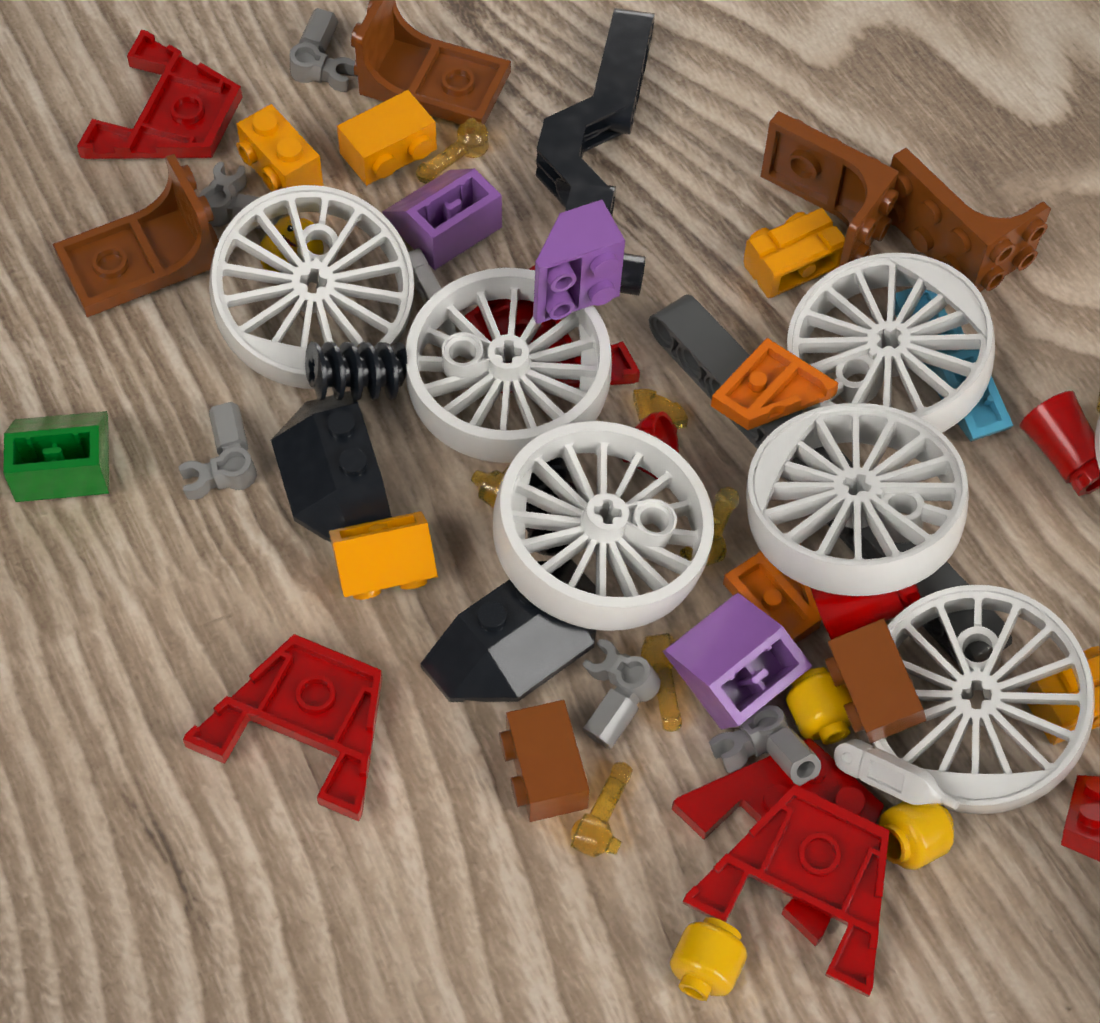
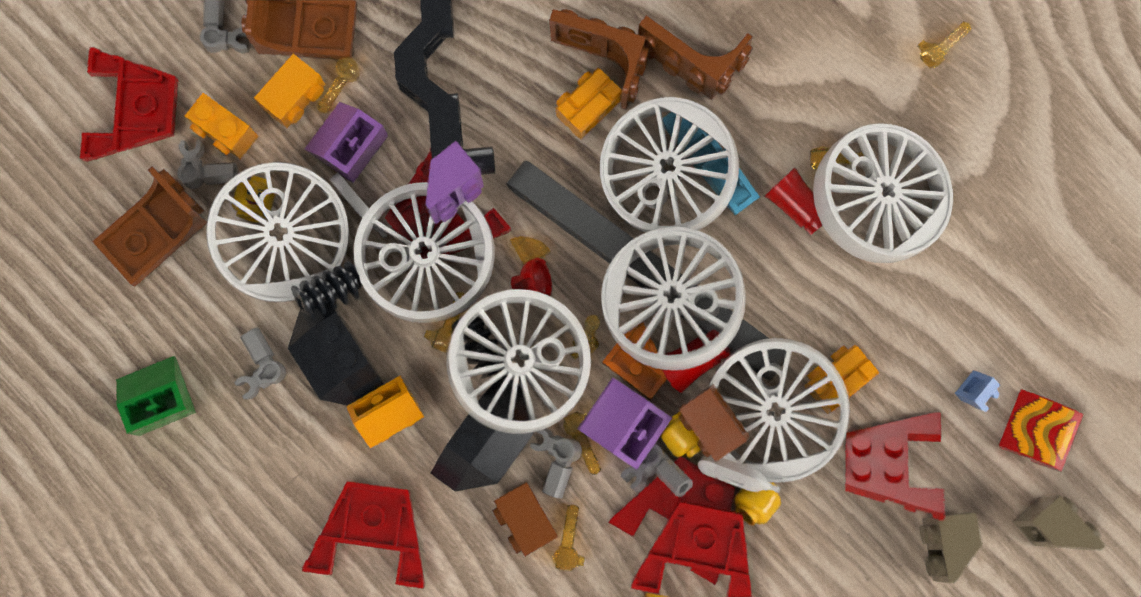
camera: 10 degrees left, 20 degrees up
orange wing [711,338,839,430] -> none

